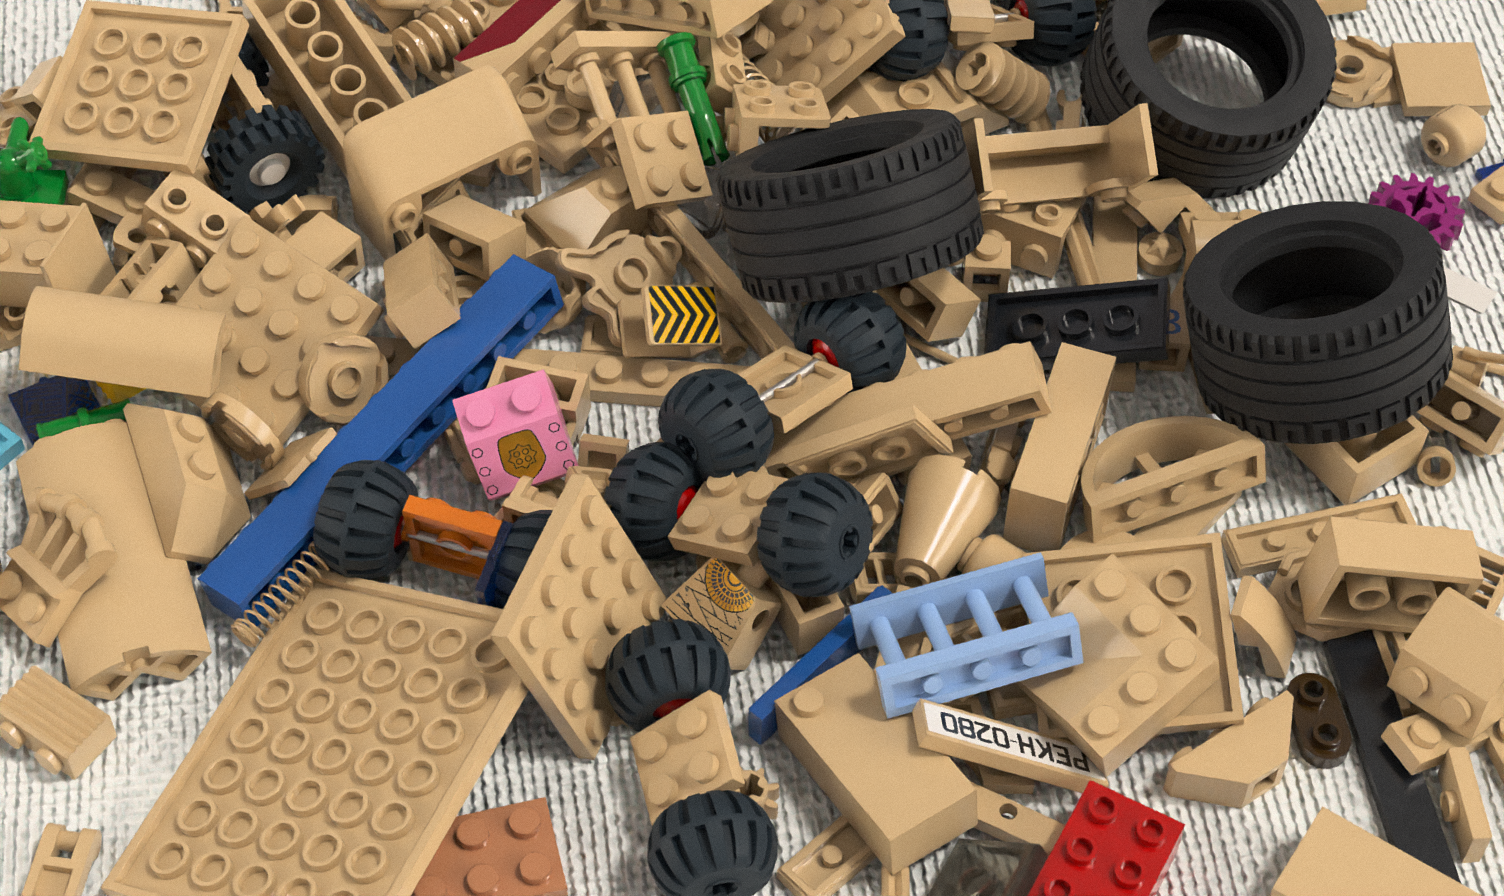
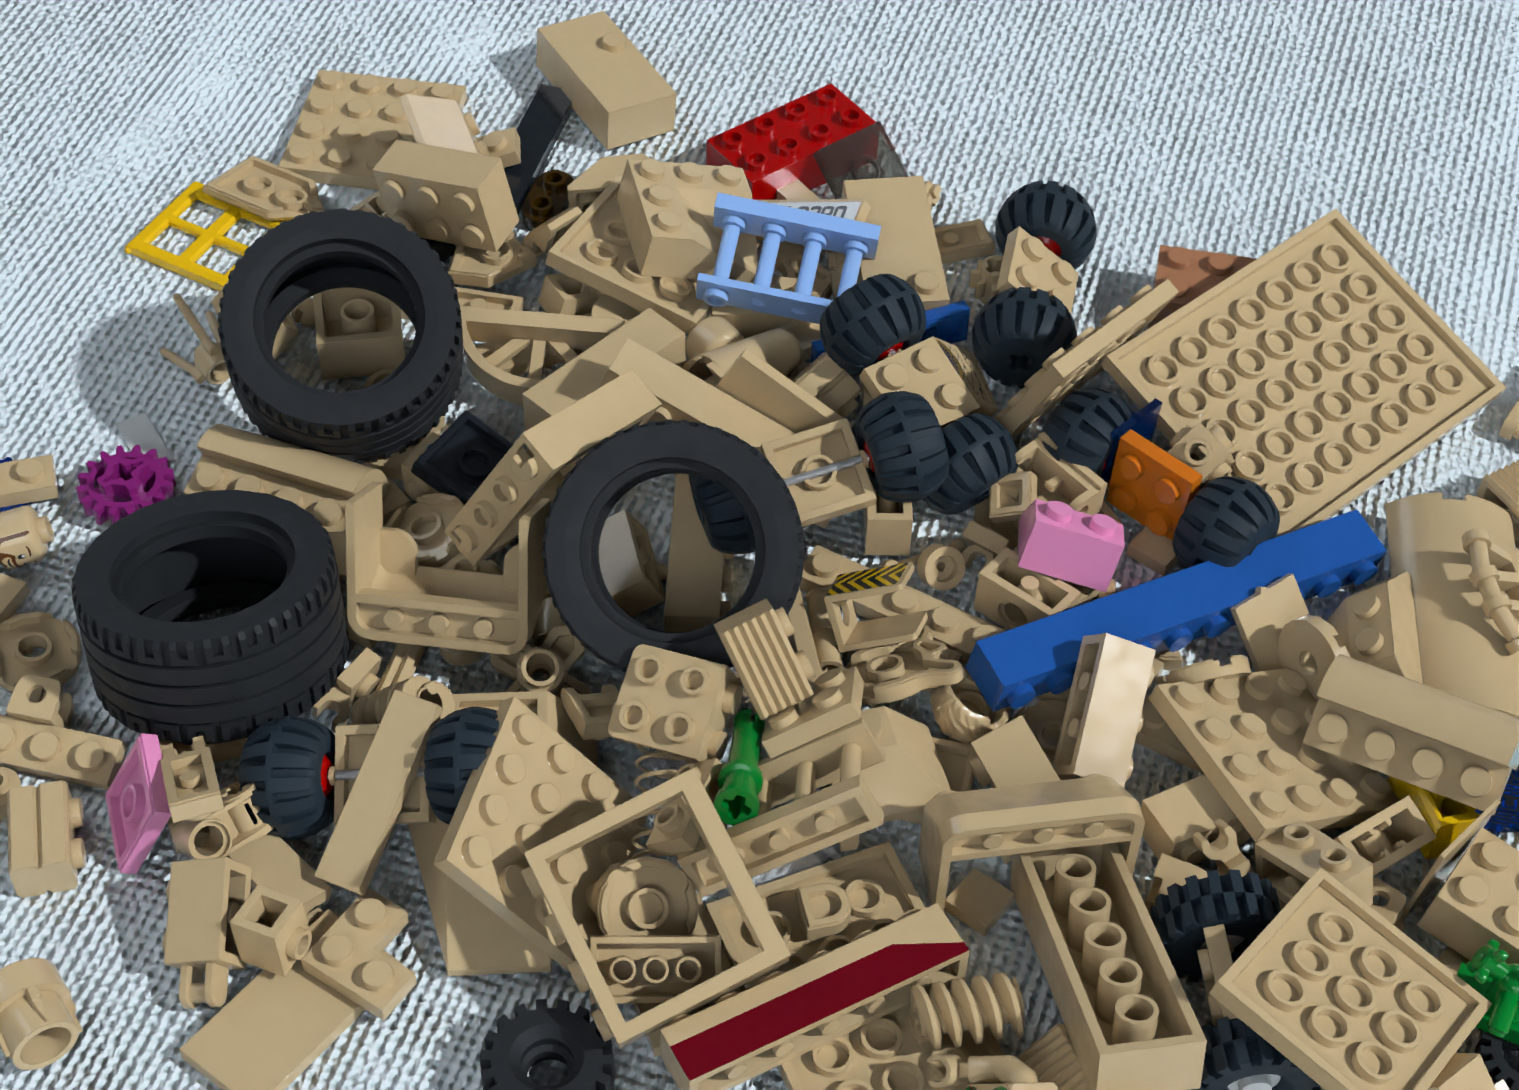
camera: 155 degrees left, 5 degrees down
tan piece [231,541,329,648] -> none
tan plate [1437,747,1492,863] -> none
none -> tan tile [385,493,464,568]
none -> tan window [445,369,662,566]
none -> tan brick [713,598,816,720]
none -> tan tile [917,543,965,591]
none -> tan brick [1167,422,1235,489]

